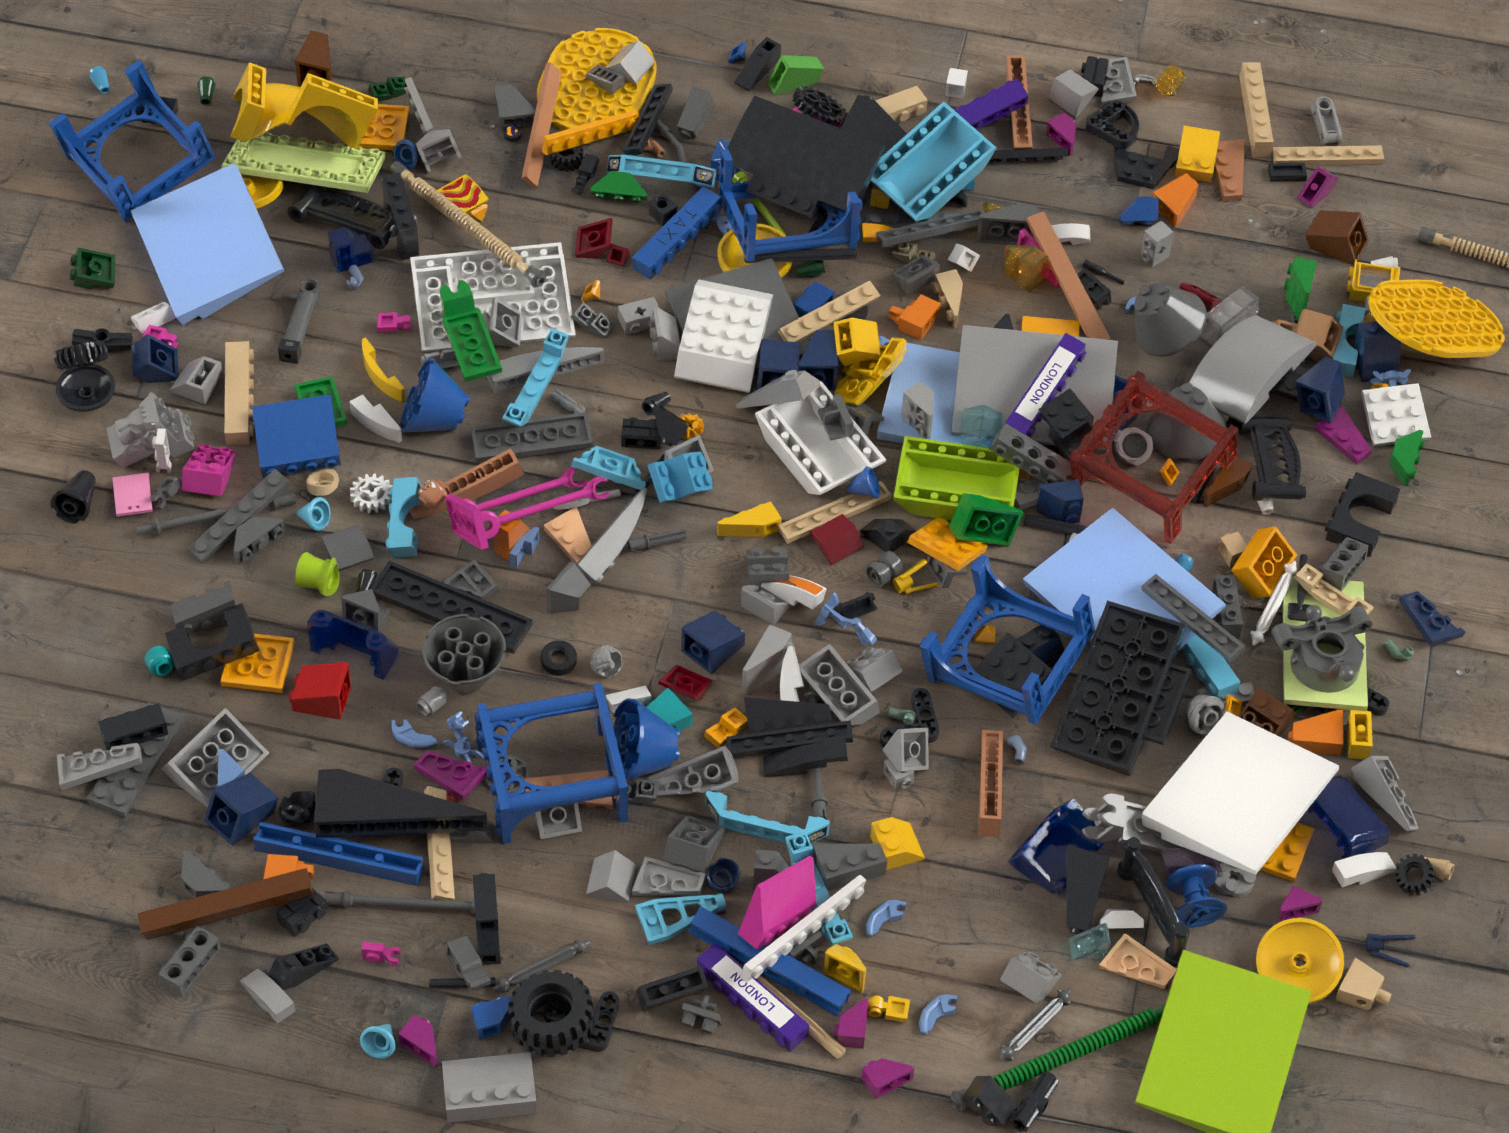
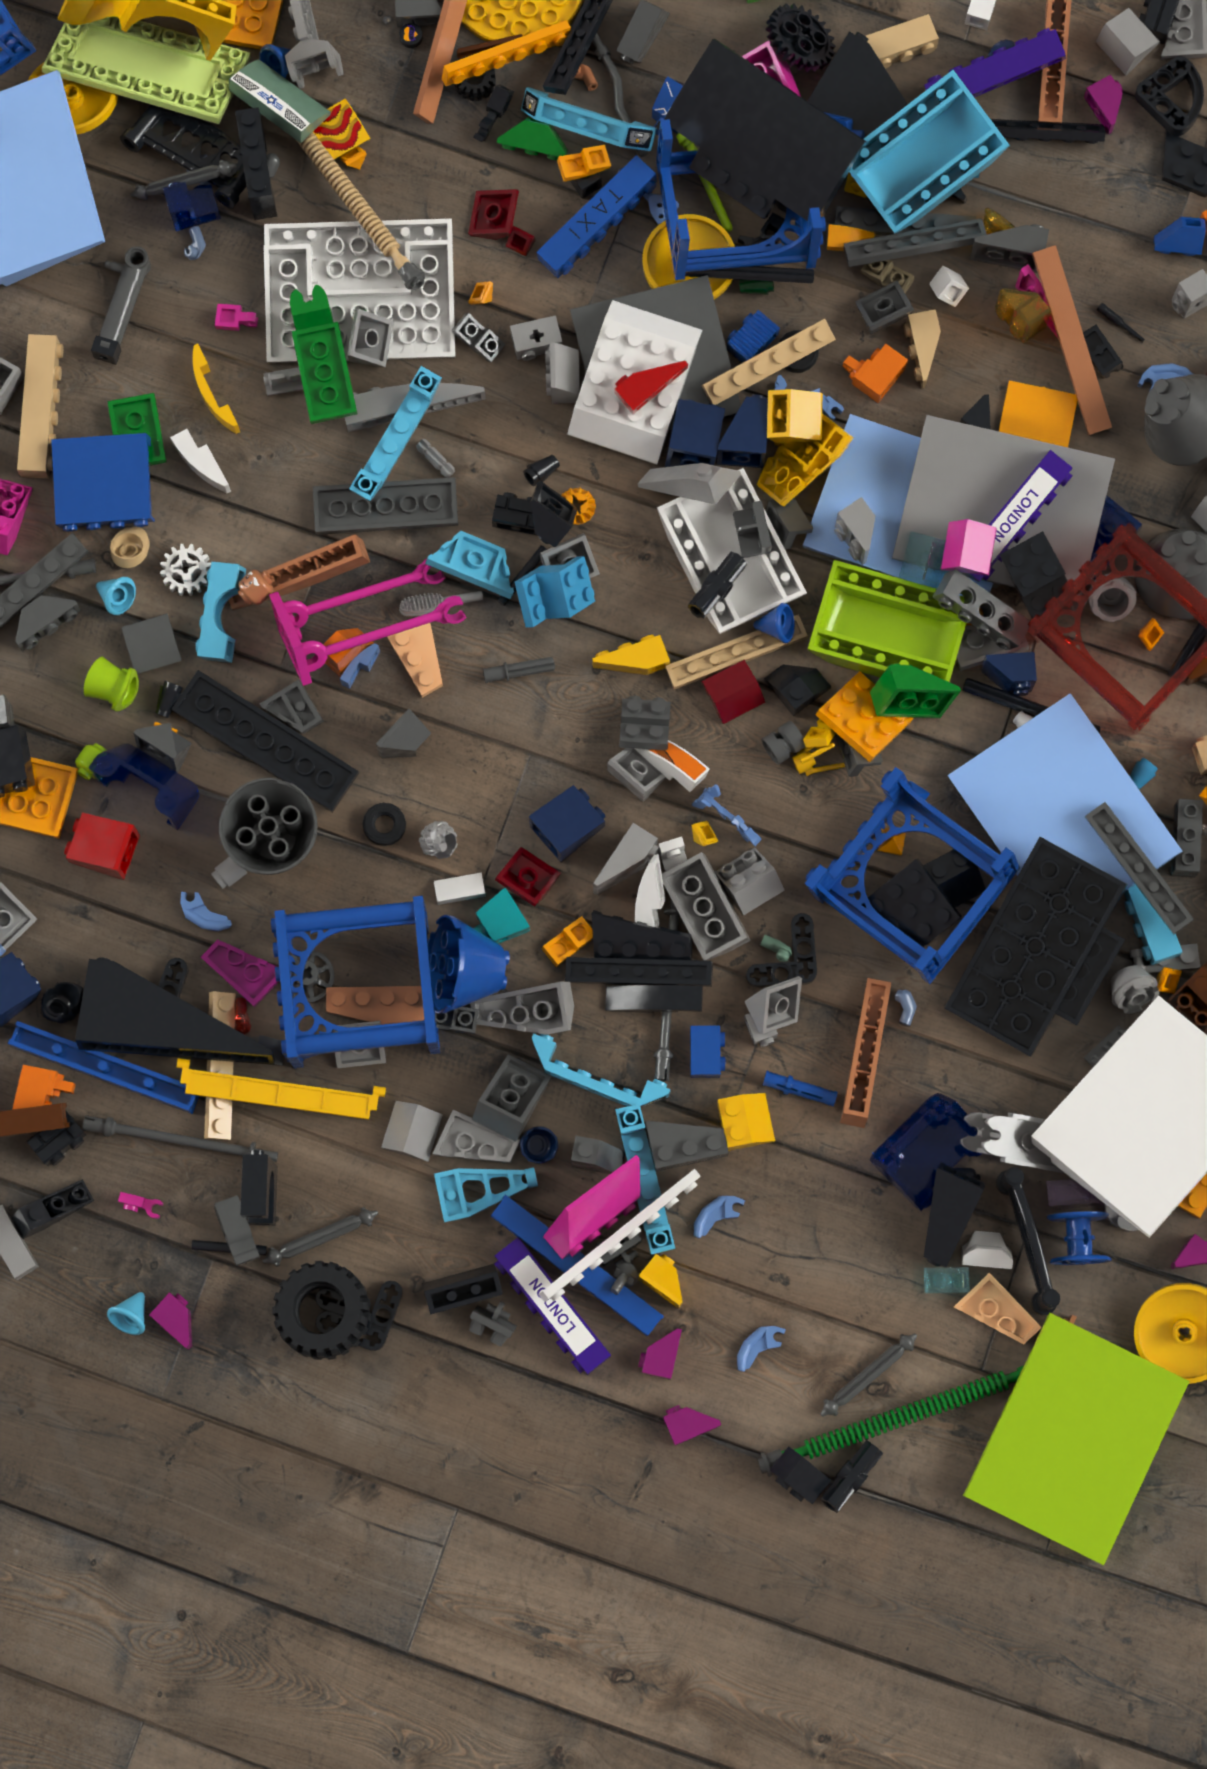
camera: 10 degrees right, 25 degrees up
blue cone [400,358,470,433] -> none
medium blue piece [441,711,483,762] -> none
light grey slope [442,1052,537,1123] -> none
blue slope [471,995,512,1040] -> none
light grey slope [576,487,647,585] -> none
tan axle [756,975,845,1059] -> none
black hinge [833,592,877,619] -> none
yellow plate [867,996,910,1023] -> none
light grey slope [1000,952,1062,1003] -> none
white slope [1052,223,1090,245] -> none
none -> lime head [75,743,111,780]
none -> dark grey wheel [130,160,237,201]
none -> yellow piece [176,1058,386,1120]
none -> sand green slope [229,59,331,143]
none -> light orange slope [557,145,611,182]
none -> dark grey plate [610,1263,639,1295]
none -> red slope [614,361,688,415]
none -> white bracket [658,836,687,871]
none -> black piece [688,551,747,619]
none -> blue brick [690,1026,725,1078]
none -> yellow slope [691,821,719,846]
none -> blue pin [762,1070,838,1107]
none -> yellow plate [803,719,835,749]
none -> slope [941,519,997,576]

